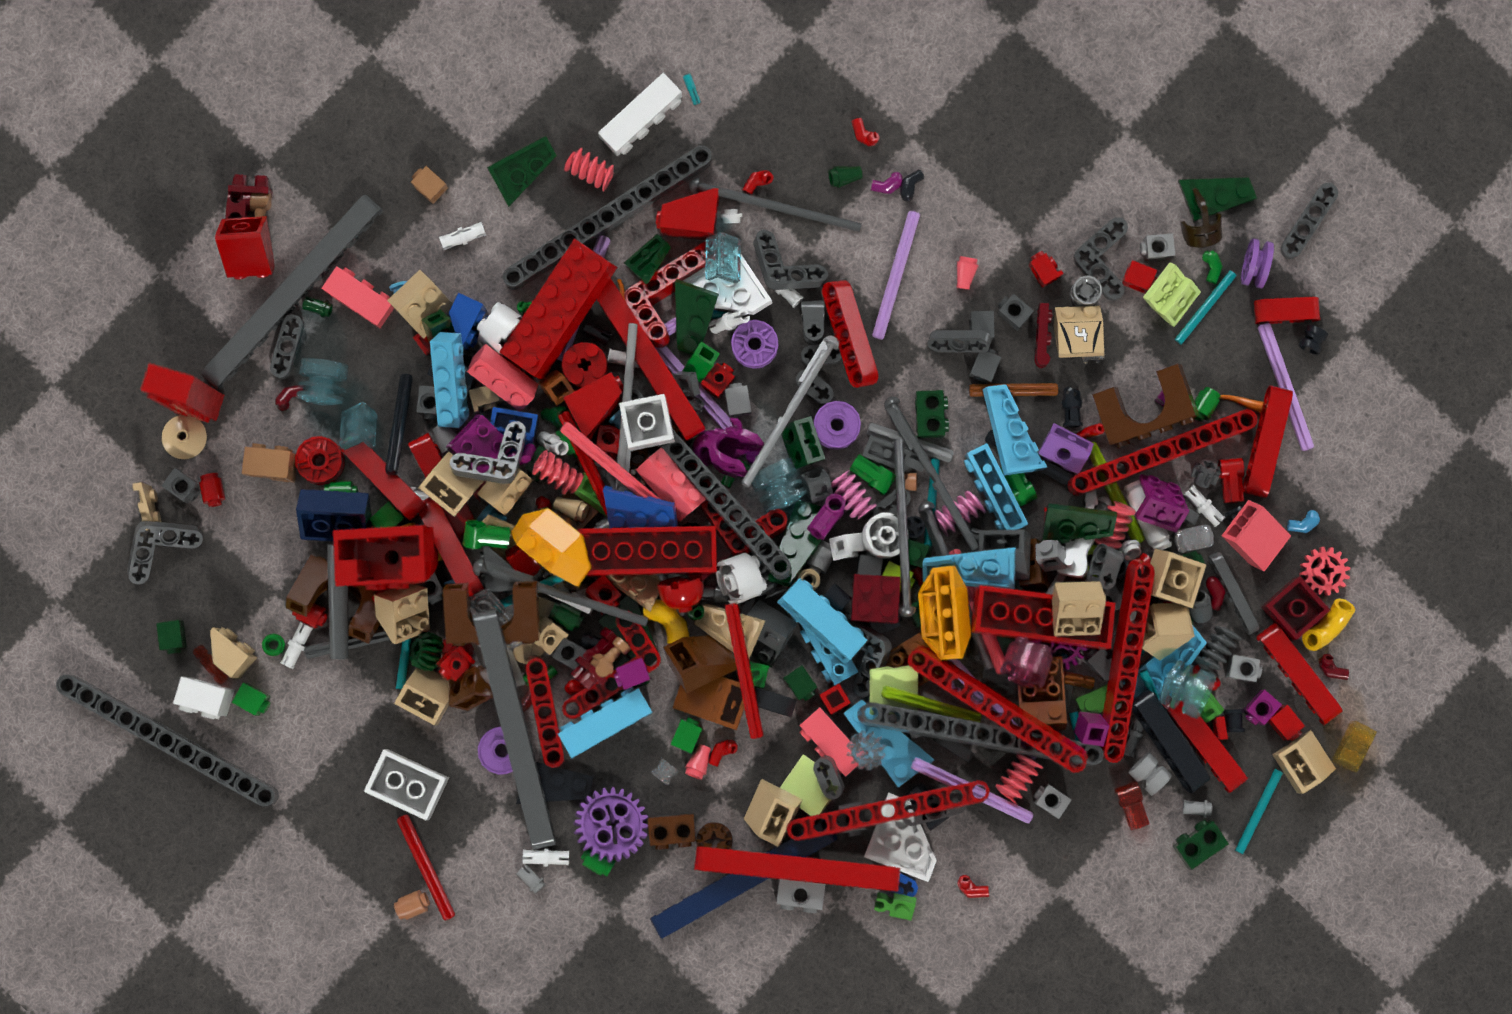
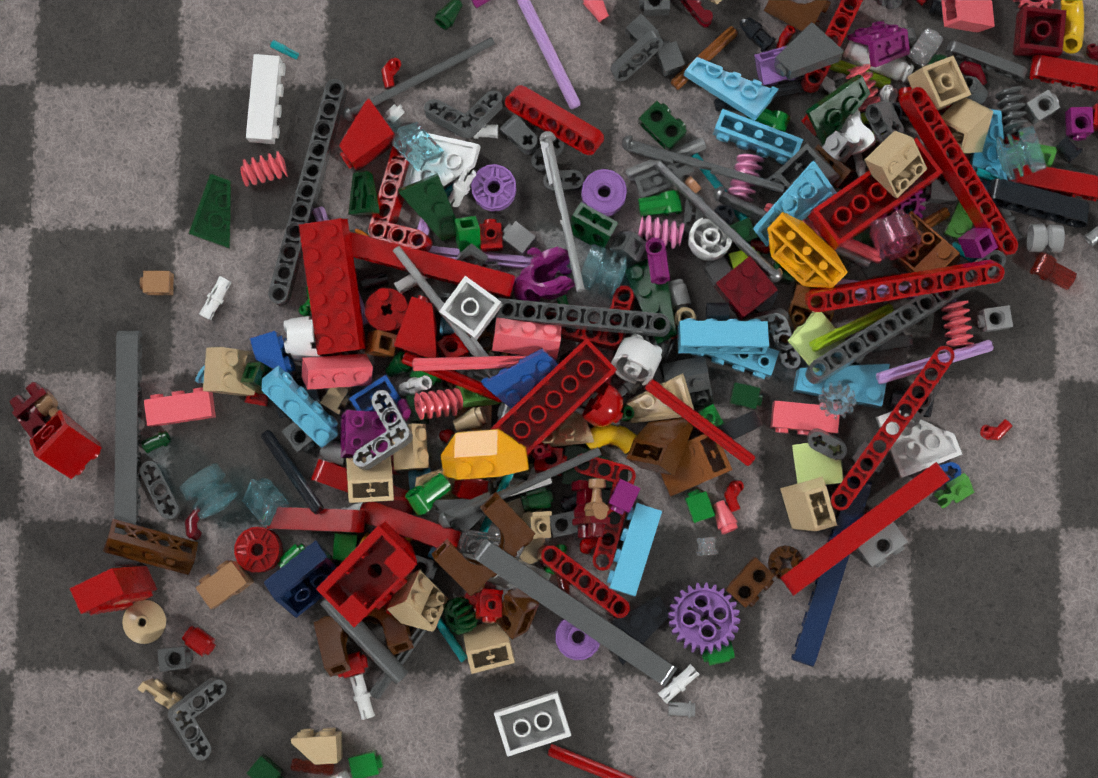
camera: 35 degrees left, 0 degrees up
green plate [262,634,285,656] -> none
red brick [819,683,851,715] -> none
white brick [829,533,866,561] -> none
white pin [1183,485,1225,527] -> none
red tile [1212,716,1228,740] -> none
none -> reddish brown fence [103,519,198,575]
none -> dark red arm [533,443,552,460]
none -> dark grey slope [774,22,844,80]

